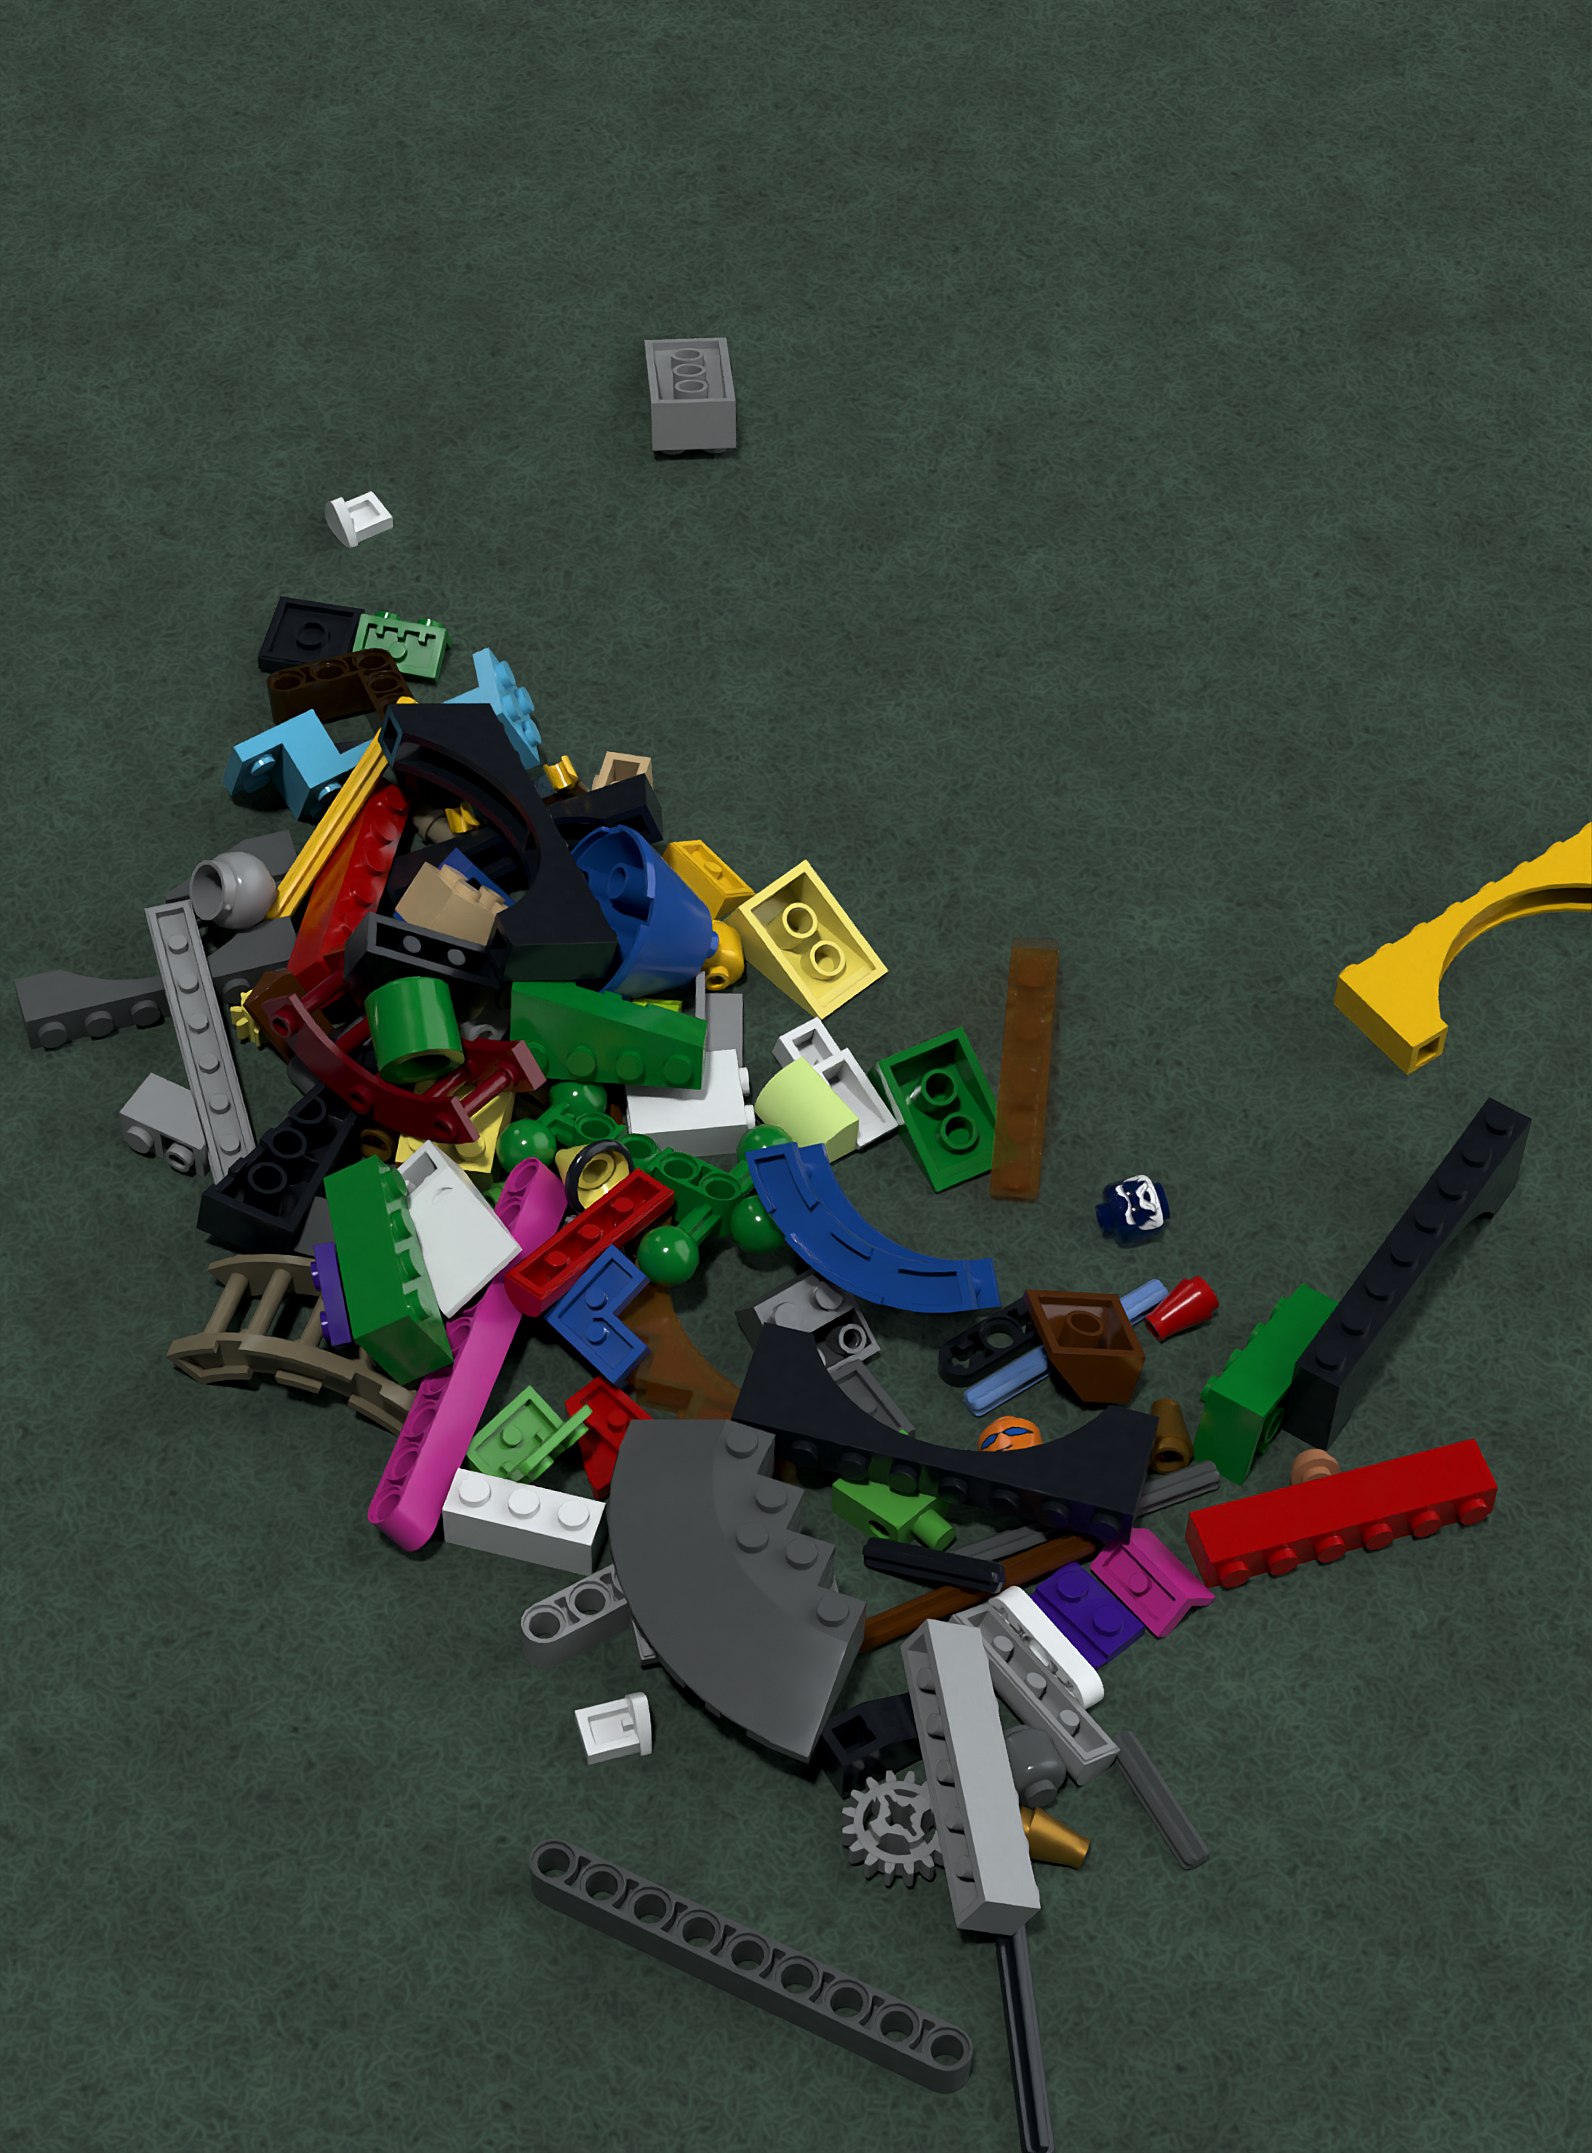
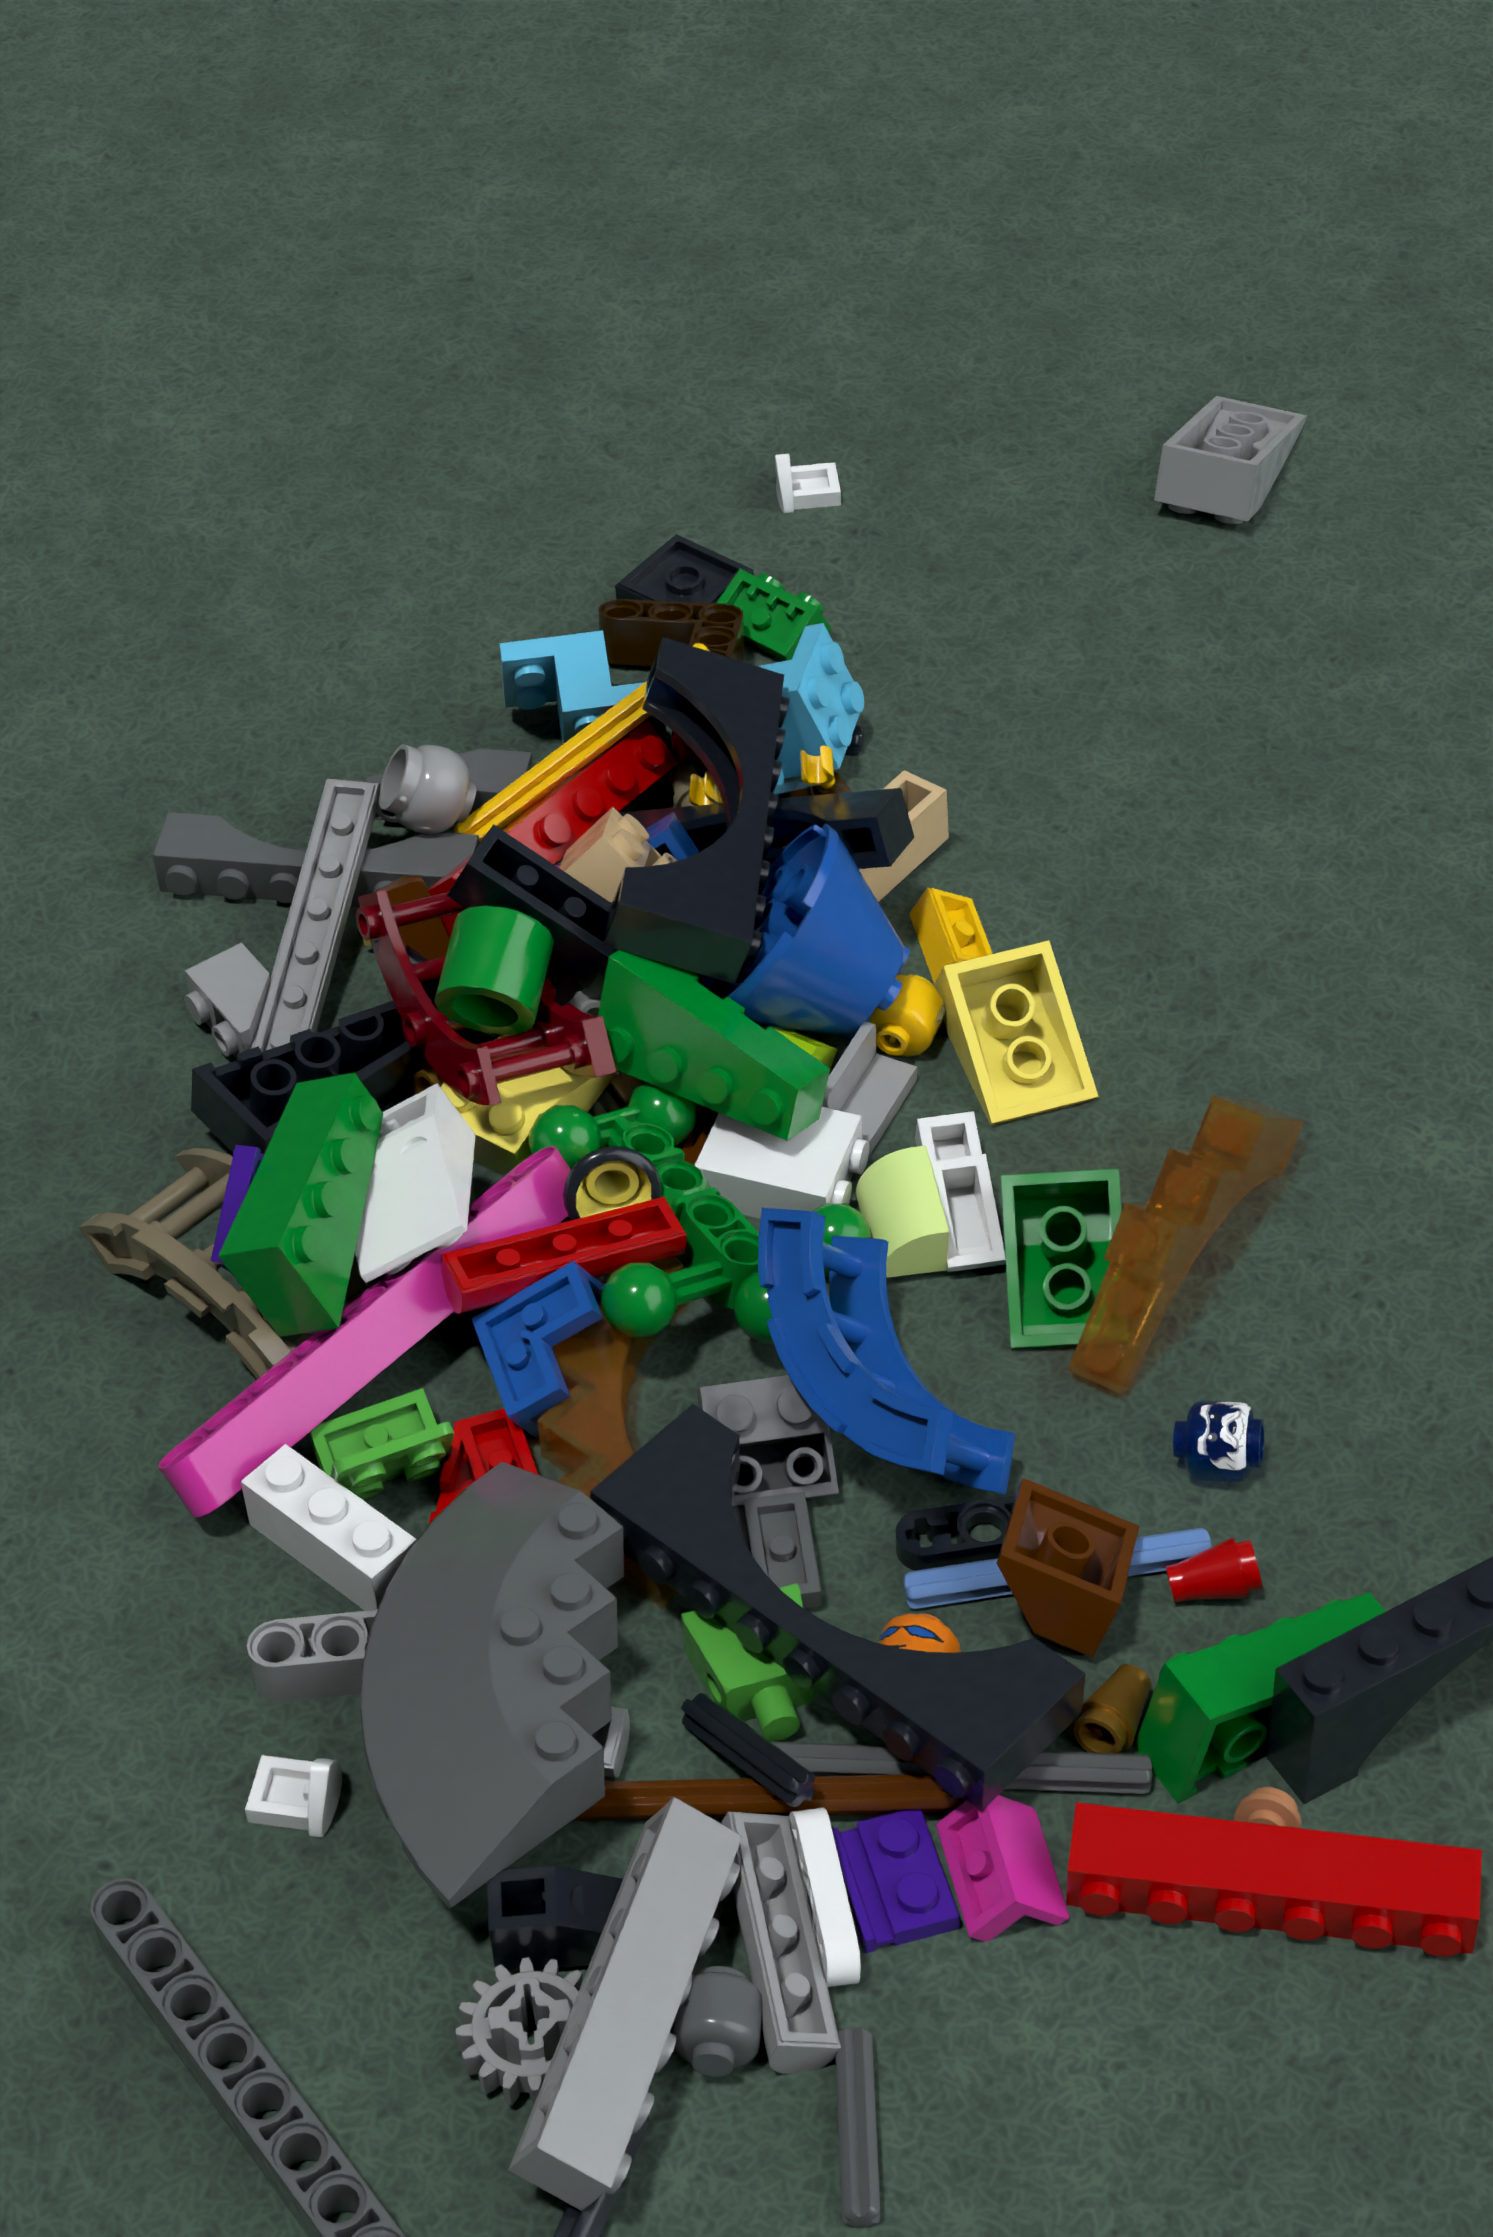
camera: 30 degrees right, 5 degrees down
pearl gold cone [1020,1806,1090,1869] -> none

